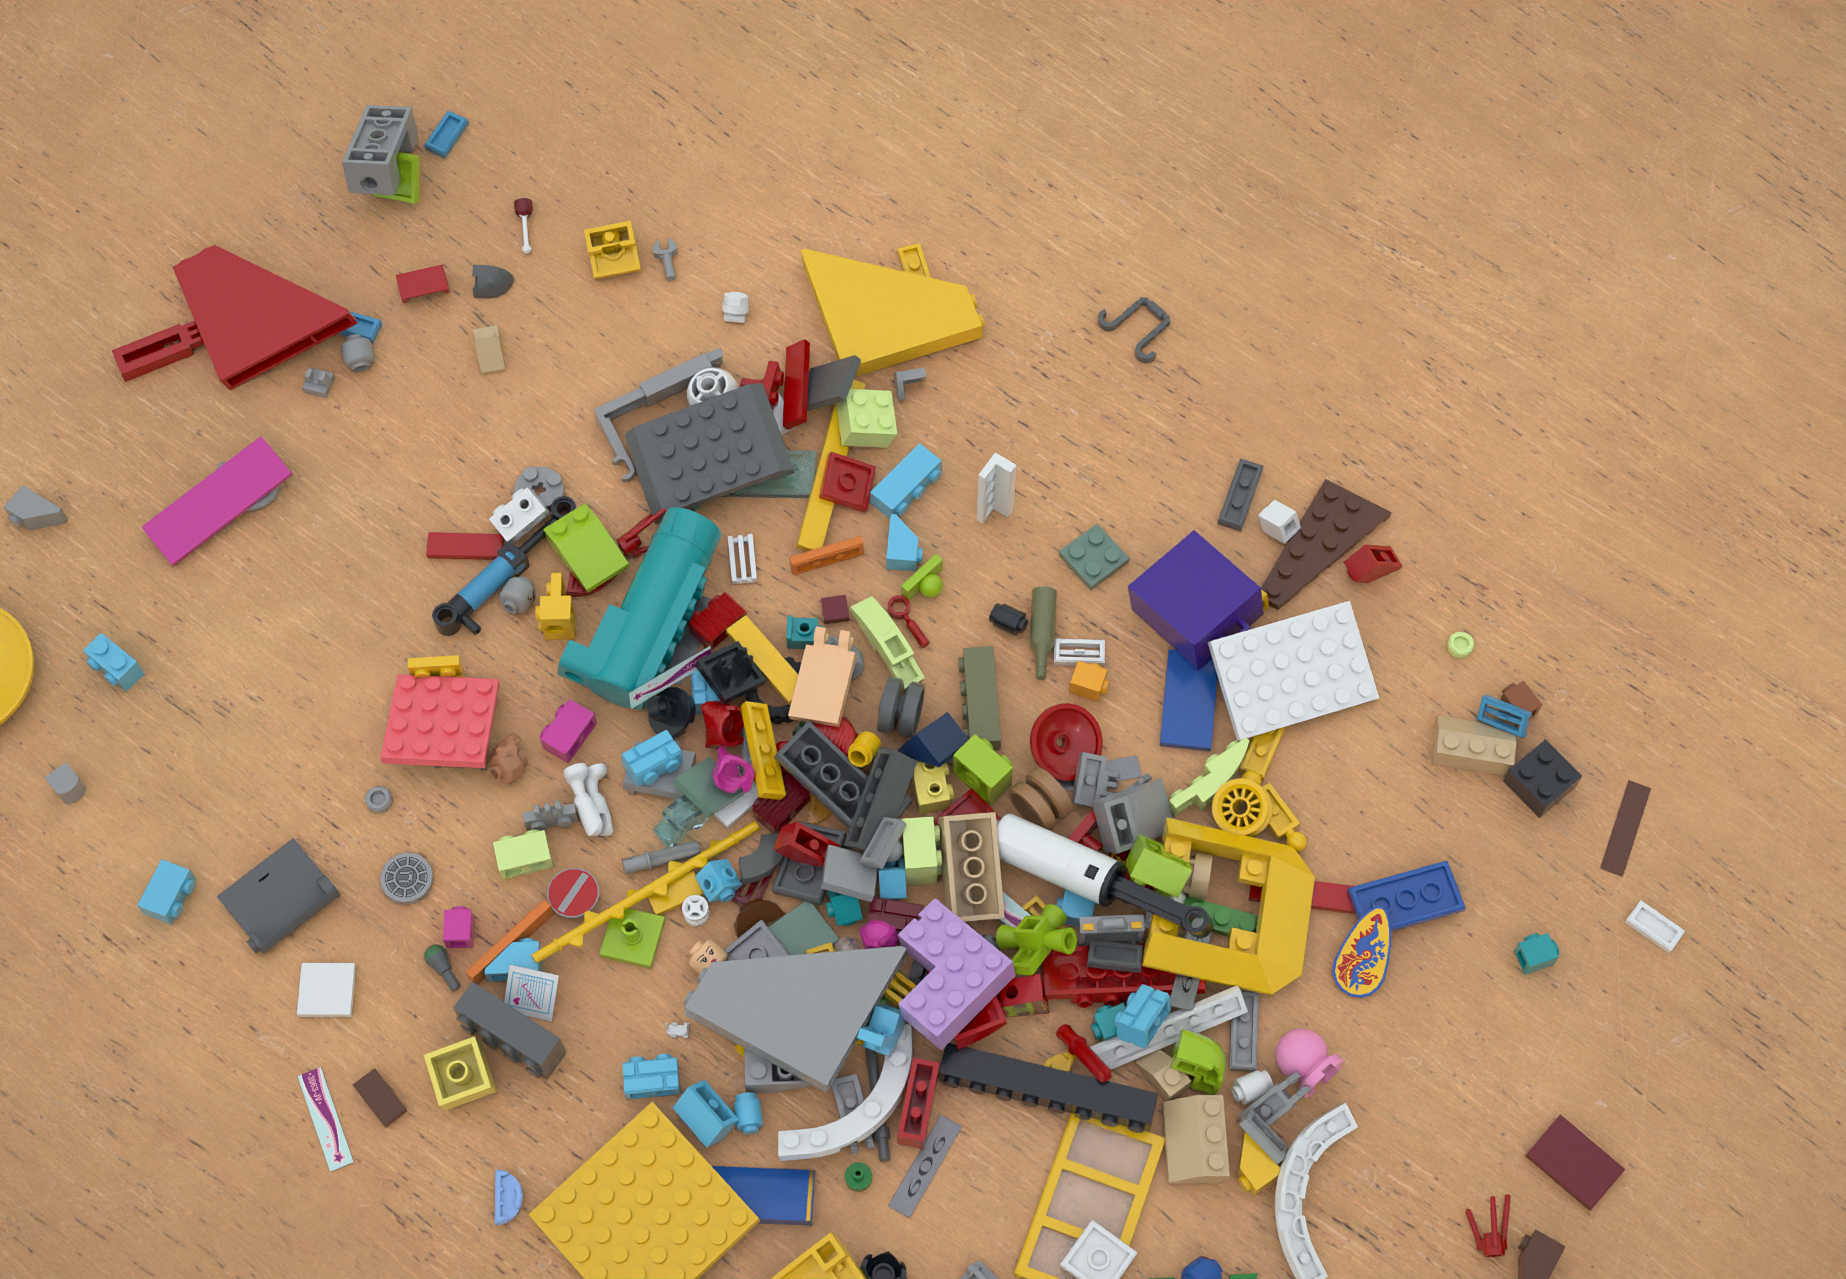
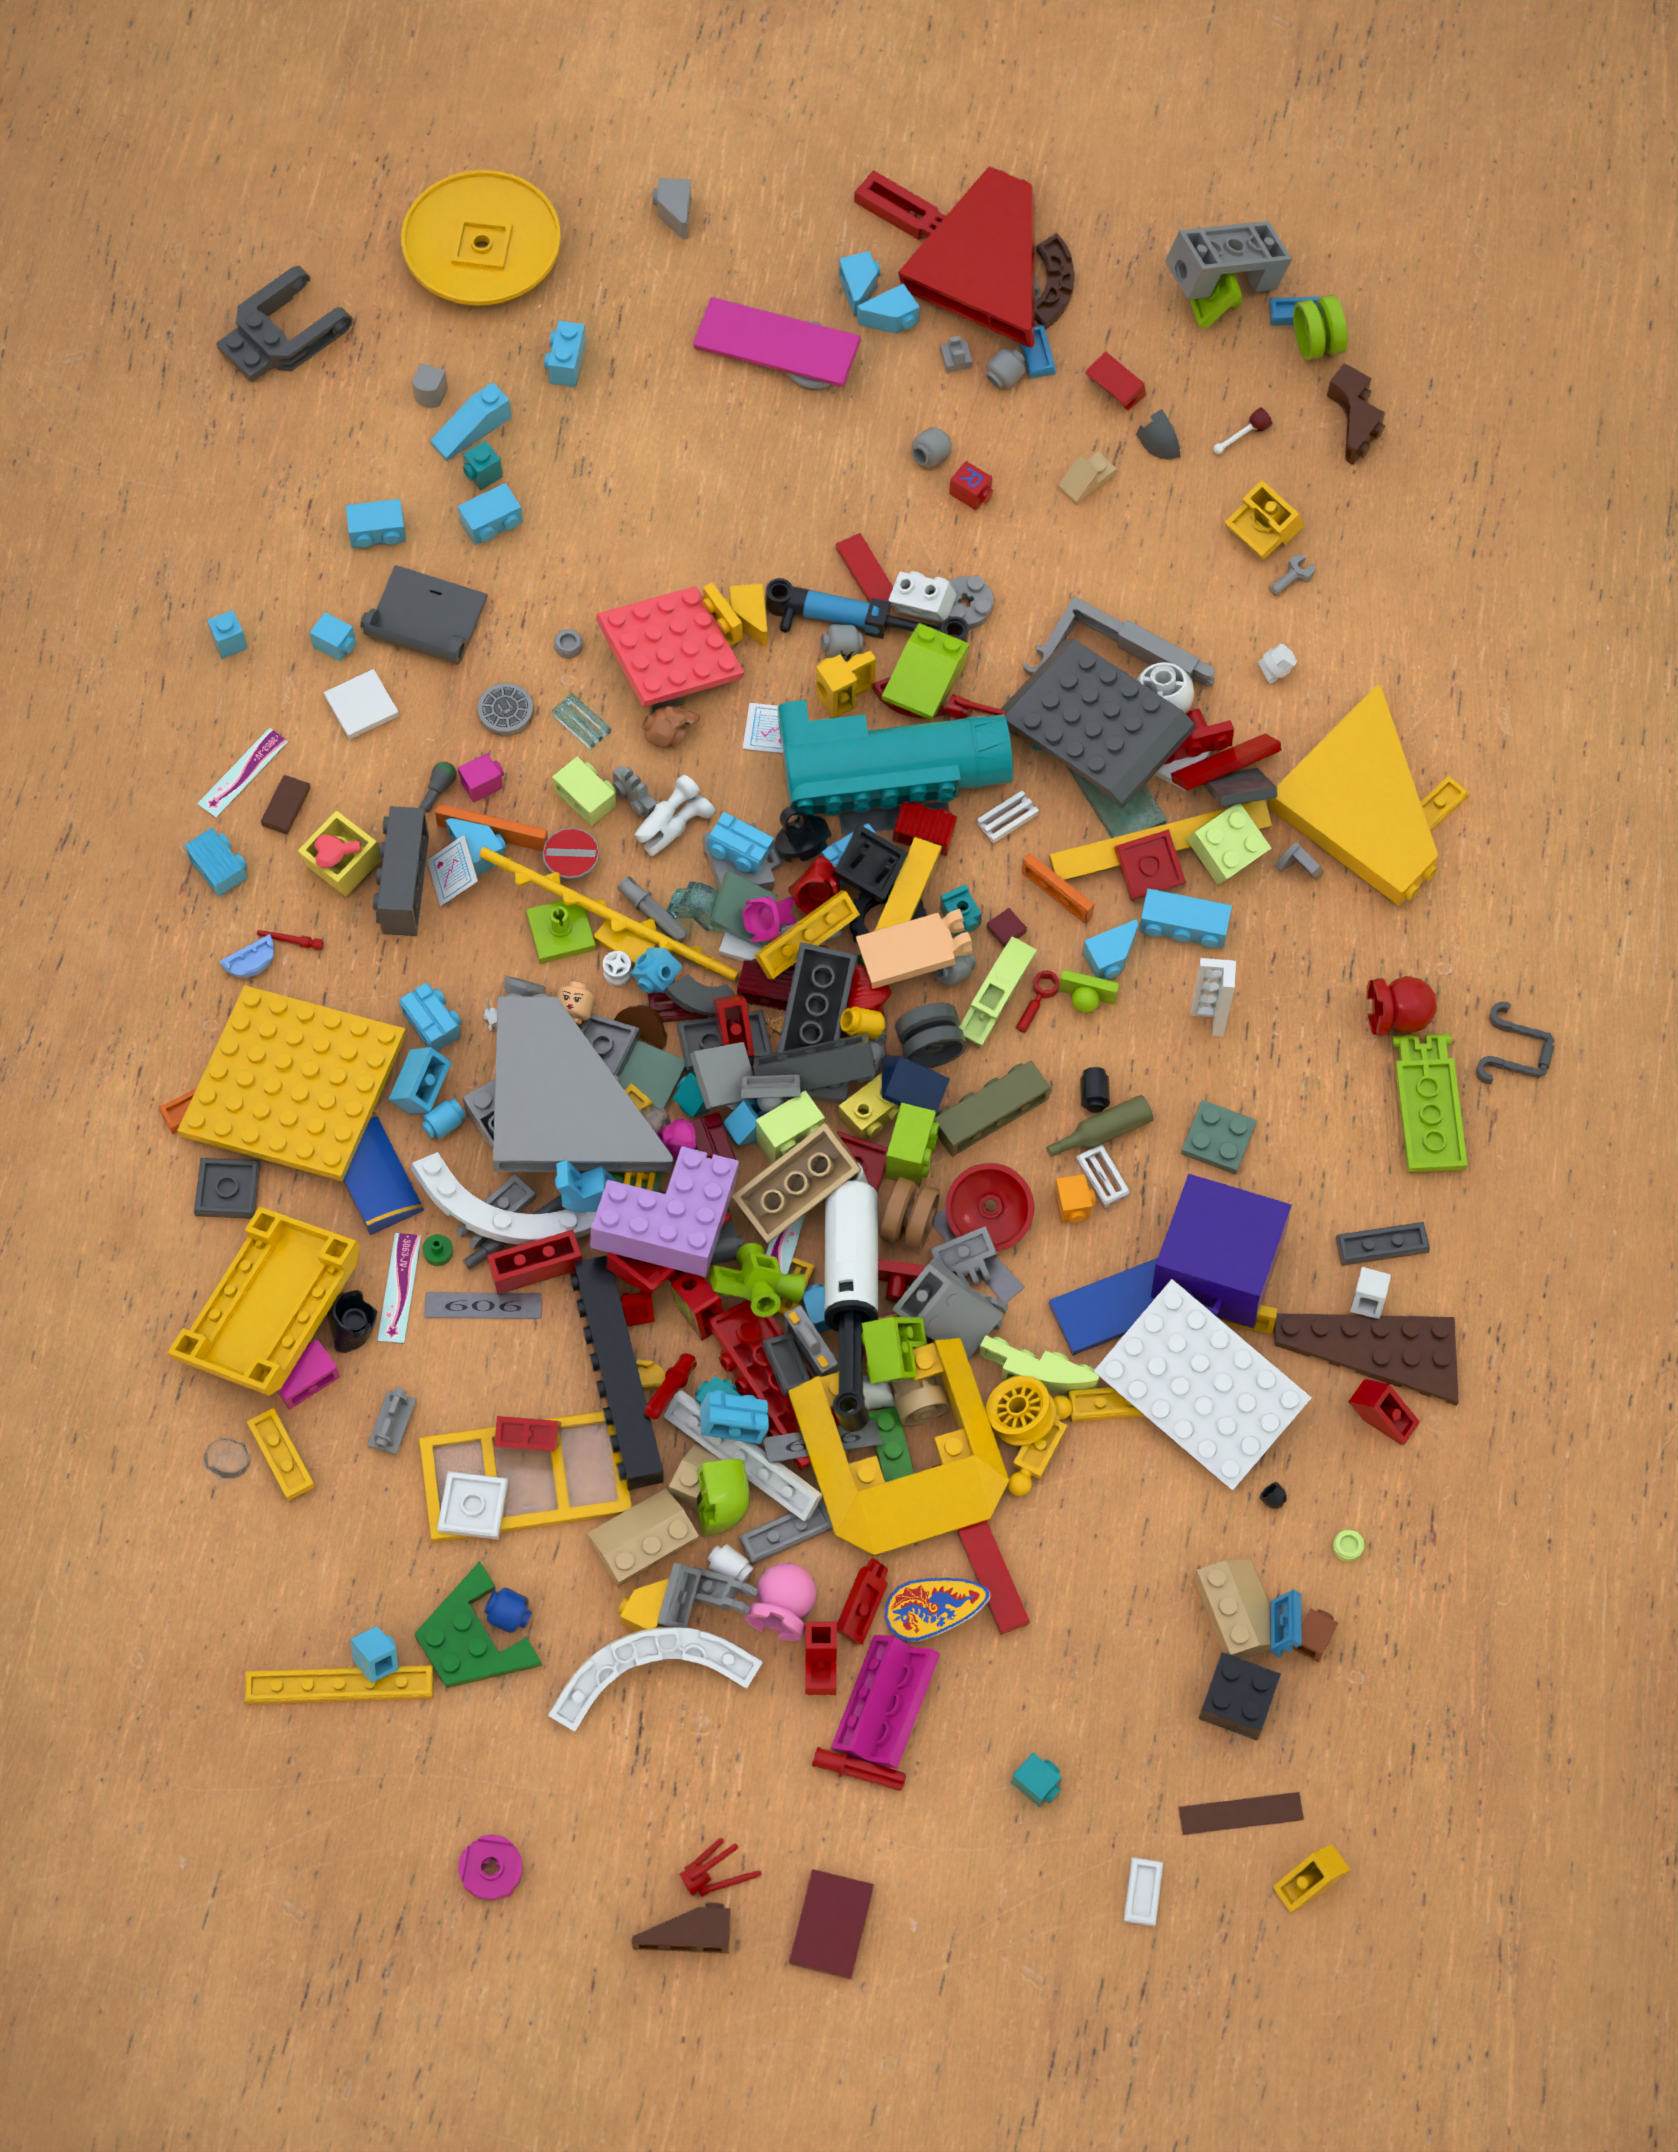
camera: 60 degrees right, 0 degrees up
dark pink brick [540,699,597,764] -> none
sticker [629,646,711,709] -> none
blue tile [1347,860,1466,932] -> none
none -> medium azure brick [184,828,248,897]
none -> medium azure brick [207,610,248,658]
none -> red piece [257,930,324,950]
none -> medium azure brick [310,612,356,661]
none -> coral rock [314,834,362,868]
none -> sticker [377,1233,421,1343]
none -> medium azure slope [430,382,512,461]
none -> medium azure brick [457,483,523,545]
none -> teal brick [462,440,503,490]
none -> red hinge [494,1416,561,1452]
none -> light grey piece [503,975,546,996]
none -> clear light blue tile [552,693,611,749]
none -> red tile [620,1290,655,1326]
none -> yellow slope [725,583,768,646]
none -> white sticker [742,702,782,753]
none -> red brick [805,1621,837,1695]
none -> red axle [812,1747,906,1791]
none -> dark pink slope [831,1635,940,1769]
none -> red hinge [837,1558,888,1645]
none -> medium azure slope [839,251,881,317]
none -> medium azure slope [857,284,920,333]
none -> light grey head [912,427,952,468]
none -> red brick [949,461,993,510]
none -> reddish brown tile [1035,233,1075,330]
none -> black hinge [1260,1482,1287,1509]
none -> yellow slope [1272,1844,1351,1913]
none -> lime wheel [1293,295,1348,361]
none -> reddish brown arch [1327,363,1385,465]
none -> red tile [1366,976,1437,1036]
none -> lime hinge [1392,1034,1468,1173]

